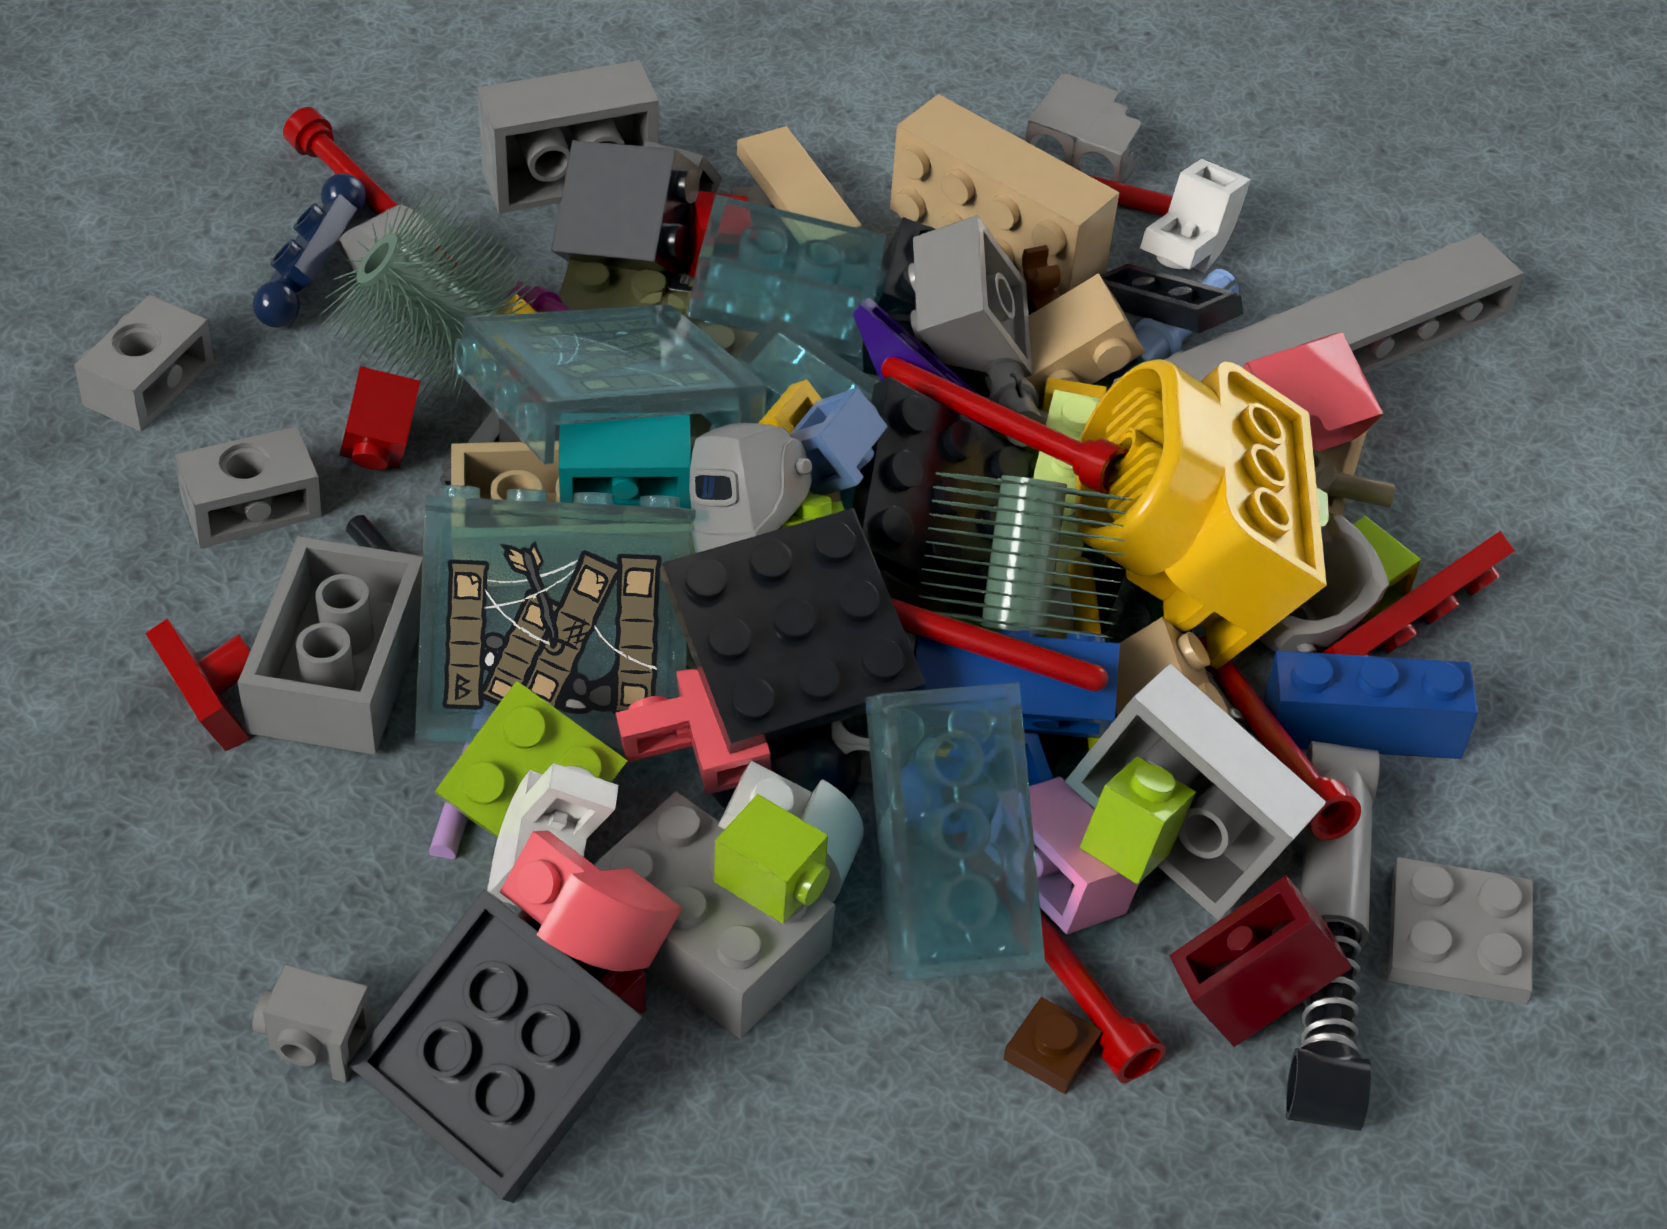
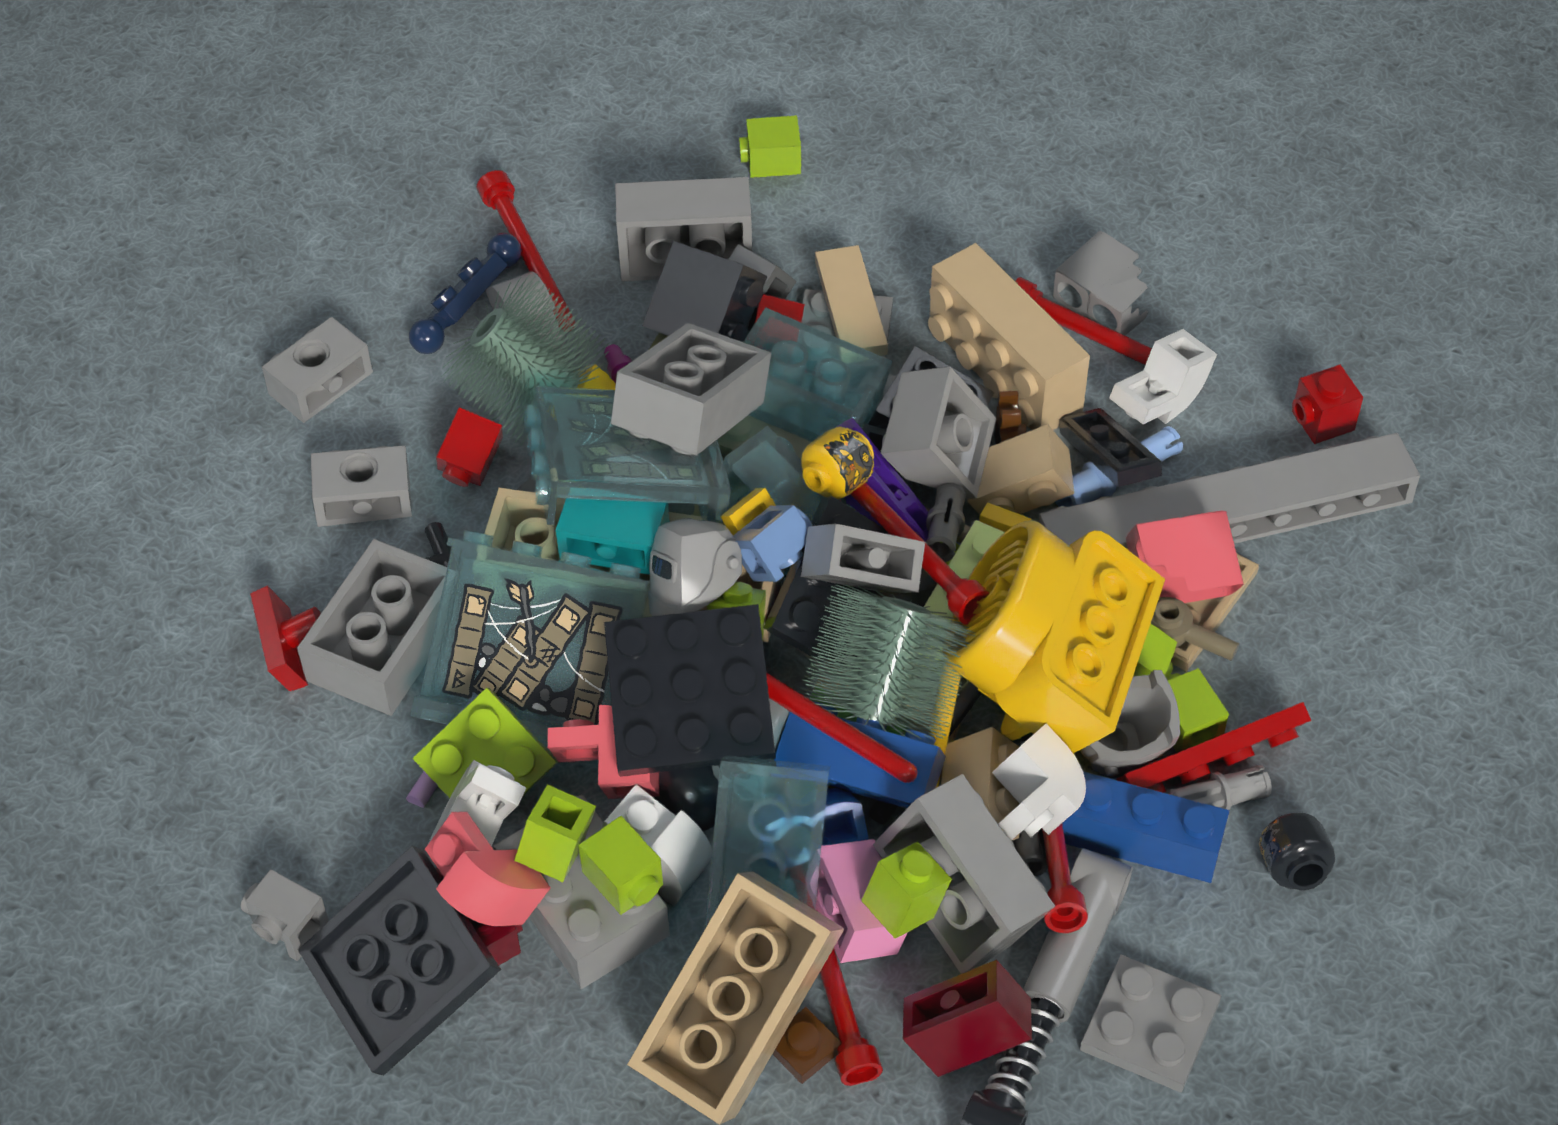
camera: 20 degrees right, 5 degrees up
none -> lime brick [514,784,596,882]
none -> light grey brick [611,323,771,456]
none -> tan brick [627,872,845,1125]
none -> lime brick [739,115,801,178]
none -> yellow head [801,427,874,499]
none -> light grey brick [801,524,925,594]
none -> white brick [992,723,1086,840]
none -> light grey axle [1168,765,1272,810]
none -> black head [1259,813,1336,890]
none -> red brick [1292,364,1364,444]

